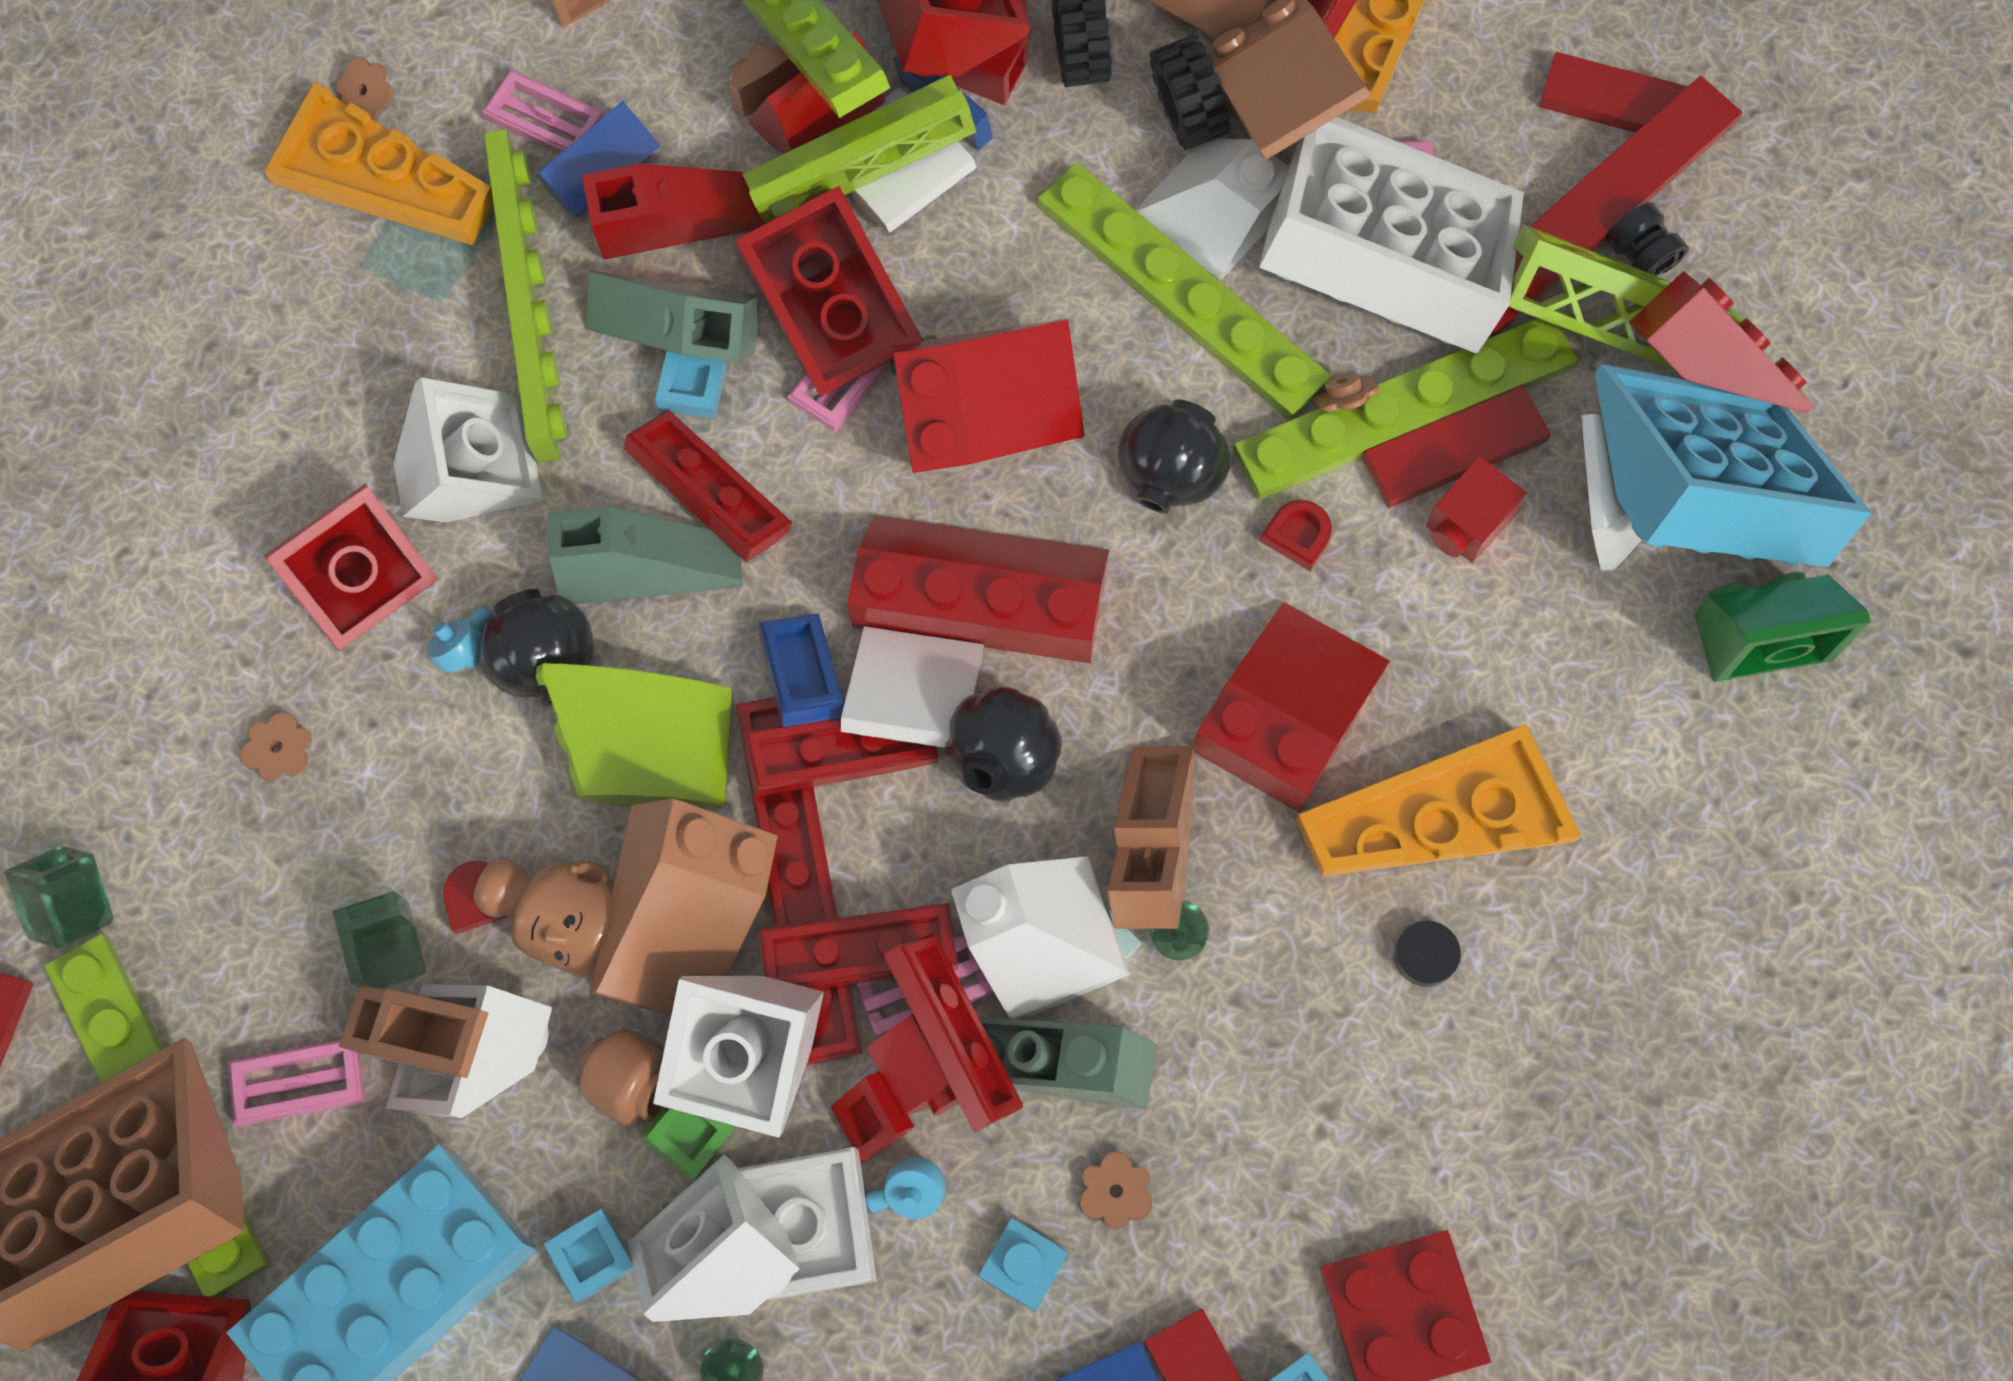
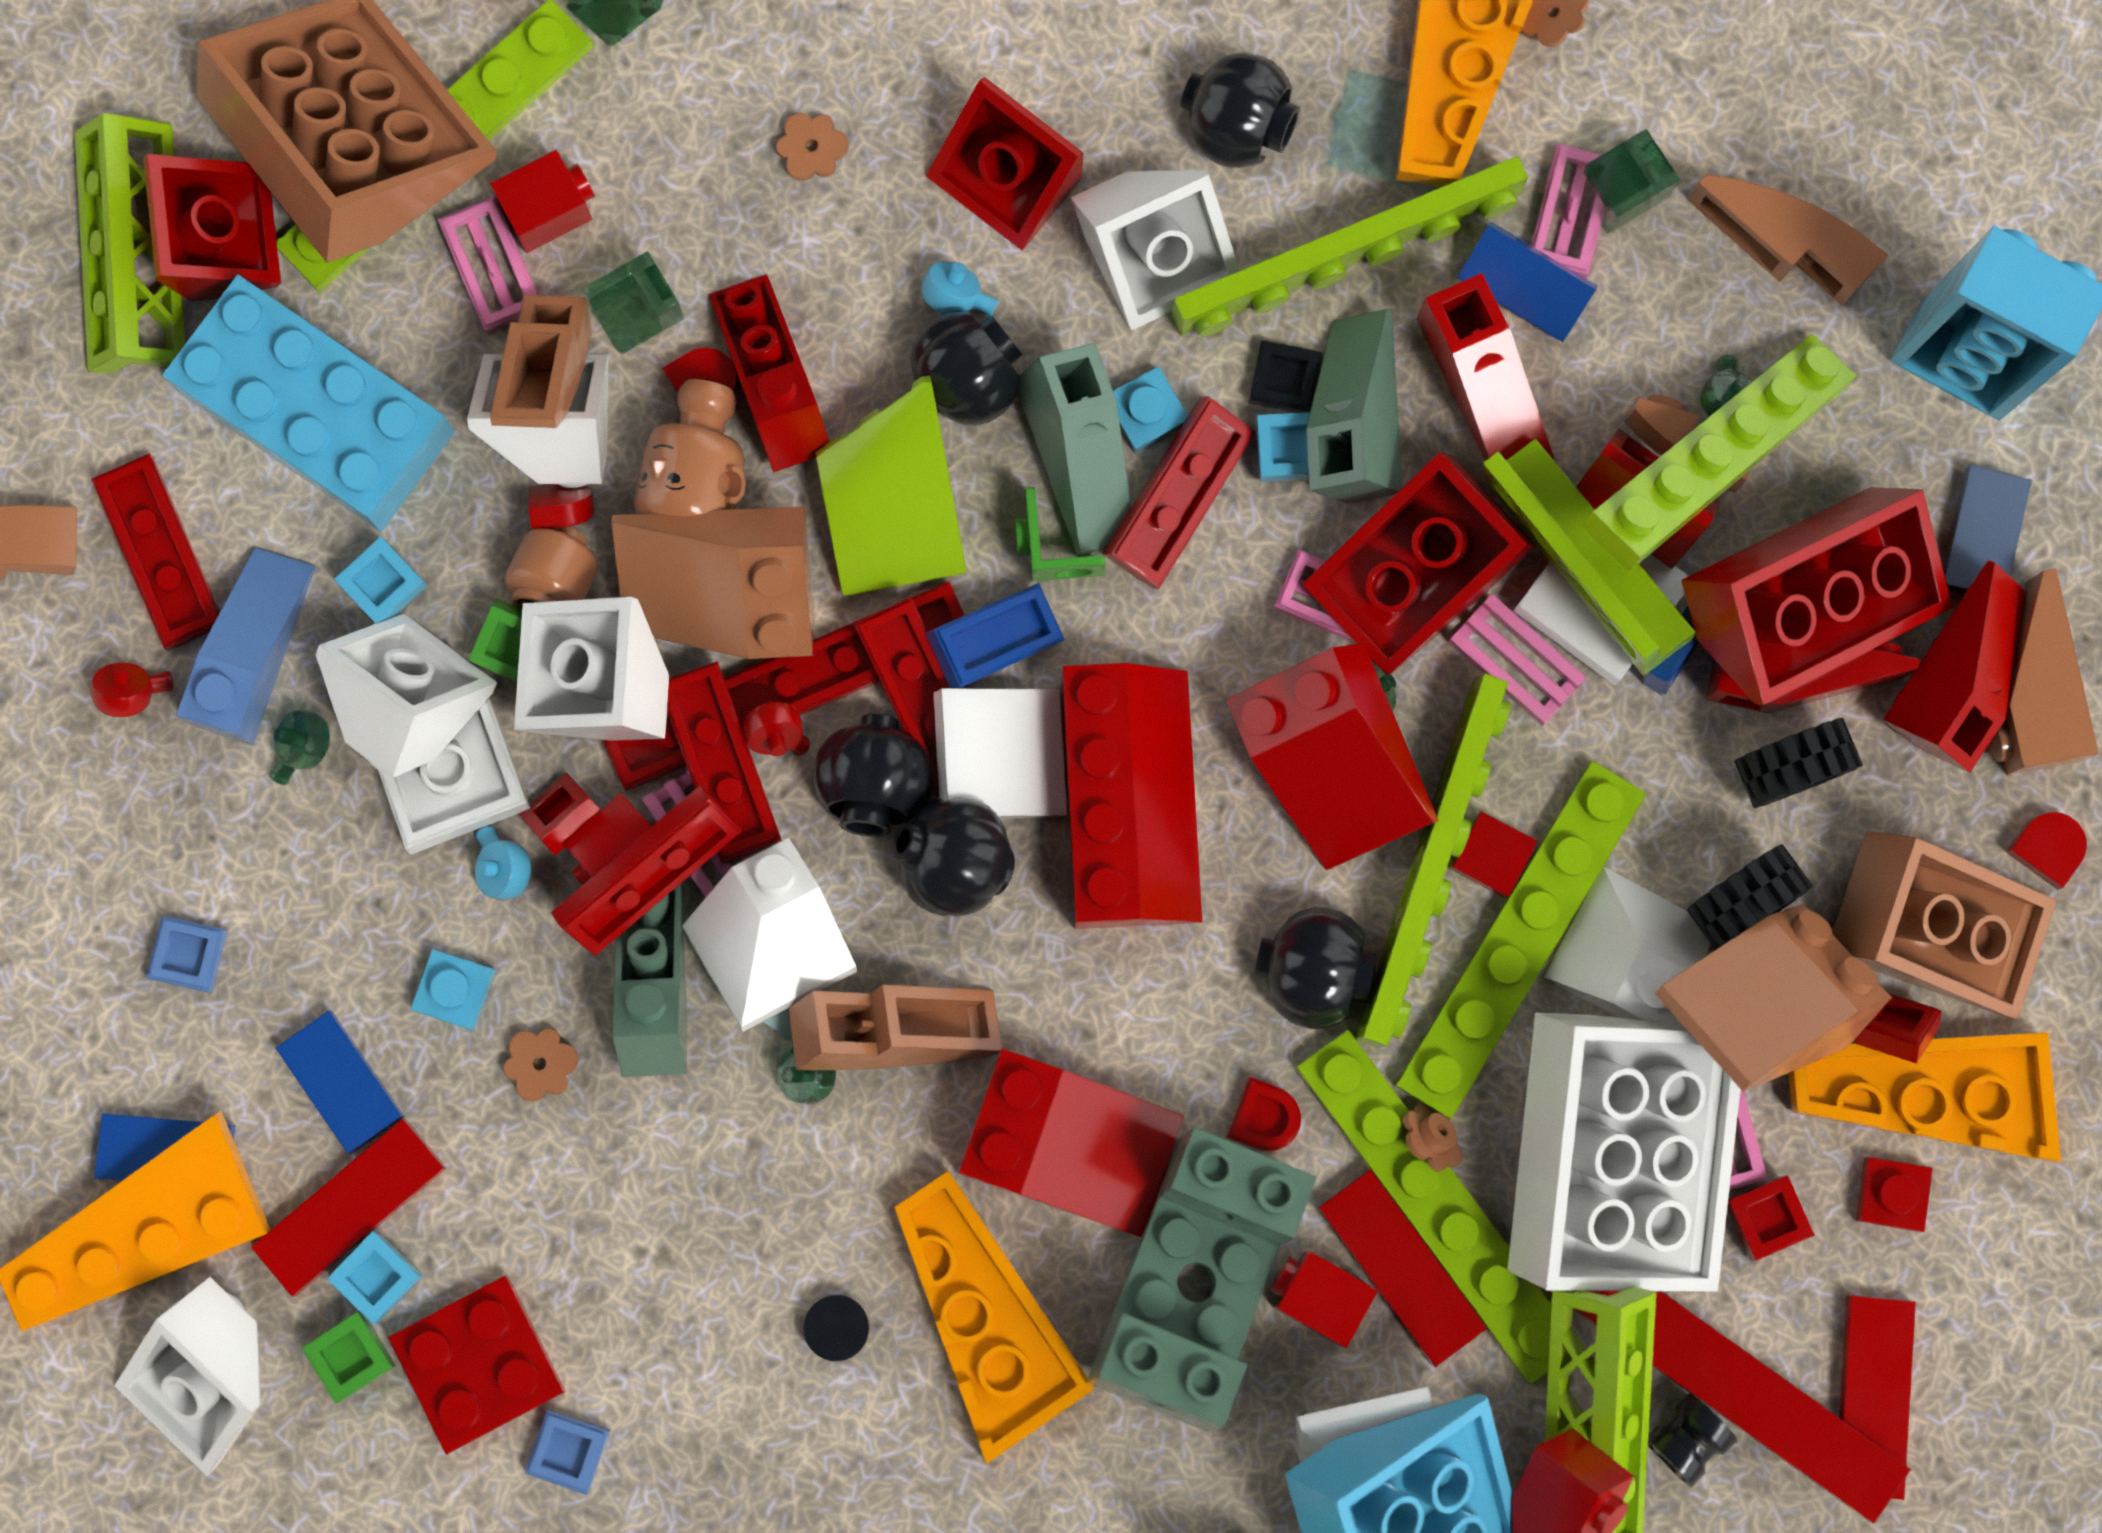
camera: 70 degrees right, 10 degrees up
none -> red brick [490,149,595,254]
none -> medium blue tile [525,1409,610,1495]
none -> red tile [528,484,595,529]
none -> red slope [709,274,829,473]
none -> red piece [743,701,810,756]
none -> black plant [813,714,931,837]
none -> bright green bracket [1015,487,1106,582]
none -> sand green plate [1086,1127,1317,1432]
none -> medium azure plate [1113,366,1188,453]
none -> black plant [1180,52,1300,168]
none -> black tile [1249,340,1323,413]
none -> lime plate [1354,673,1511,1048]
none -> bright pink tile [1448,593,1587,726]
none -> red tile [1450,811,1538,899]
none -> clear green panel [1584,129,1680,234]
none -> clear green piece [1700,355,1753,417]
none -> red plate [1727,1175,1815,1261]
none -> red plate [1856,1157,1933,1232]

